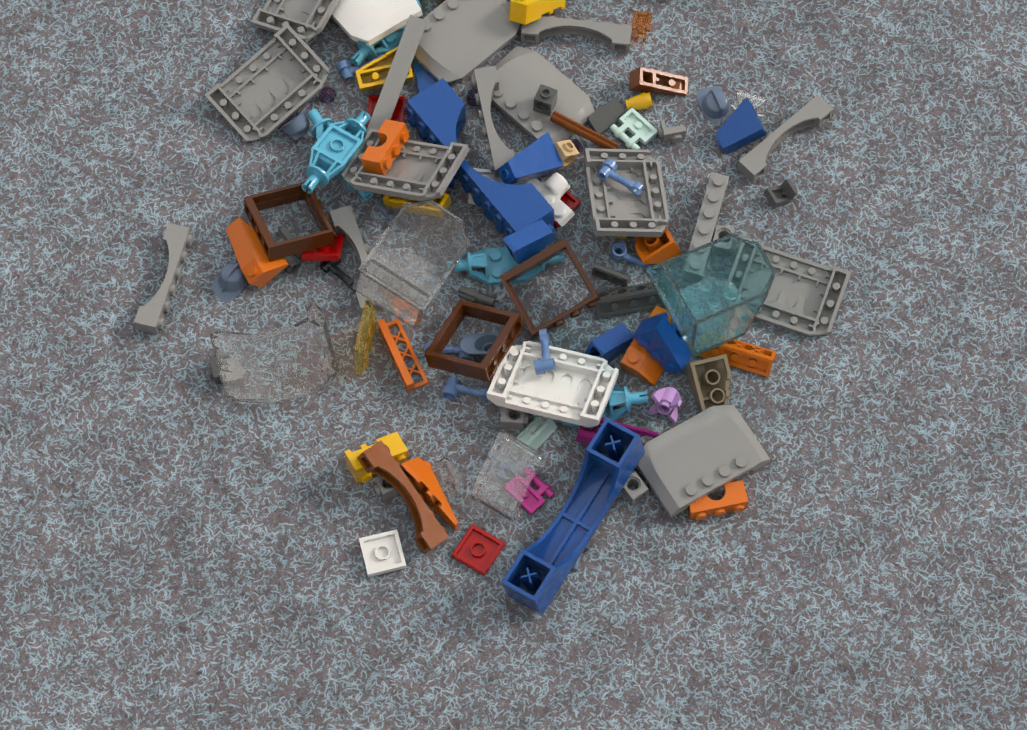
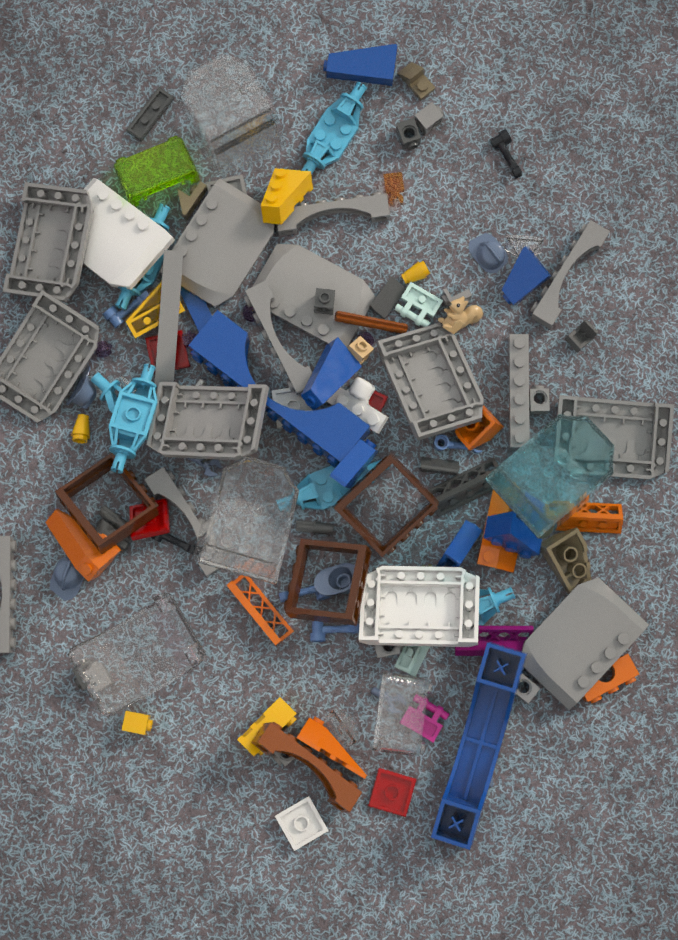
camera: 15 degrees left, 15 degrees up
clear yellow plate [354,300,377,375] -> none
orange arch [360,119,409,176] -> none
medium blue brick [534,328,556,375] -> none
medium blue brick [597,159,643,196] -> none
dark orange slope [629,67,688,95] -> none
lavender brick [648,387,682,423] -> none
none -> yellow cone [71,414,90,444]
none -> yellow brick [122,711,153,735]
none -> tan animal [438,296,483,334]
none -> black brick [490,129,522,179]

